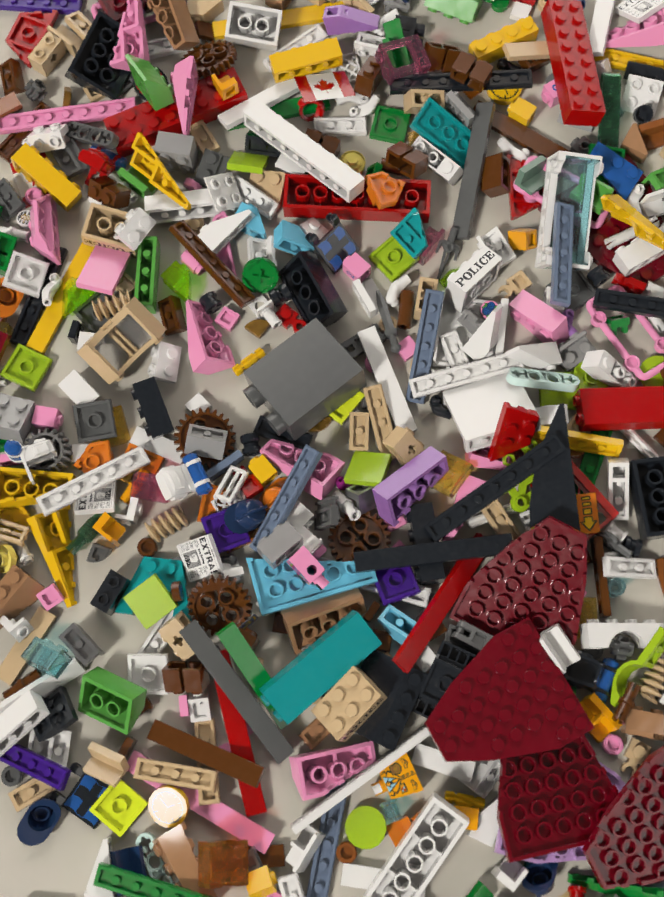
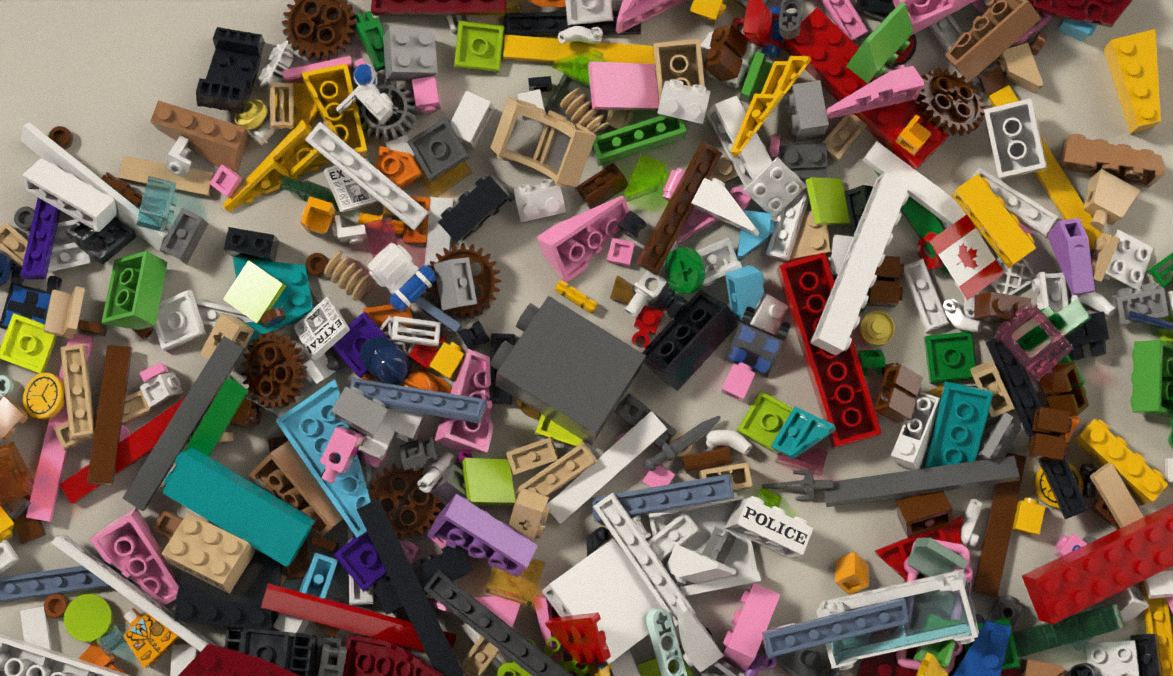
camera: 70 degrees right, 5 degrees up
dark grey tile [86,542,113,563] -> none
reddish brown piece [162,661,210,695] -> none
white tile [185,392,212,414] -> none
white panel [285,824,326,873] -> none
white panel [352,278,389,319] -> none
orange plate [365,171,406,210] -> none
white bracket [476,226,517,270] -> none
tile [480,300,498,319] -> none
tan plate [498,270,533,299] -> none

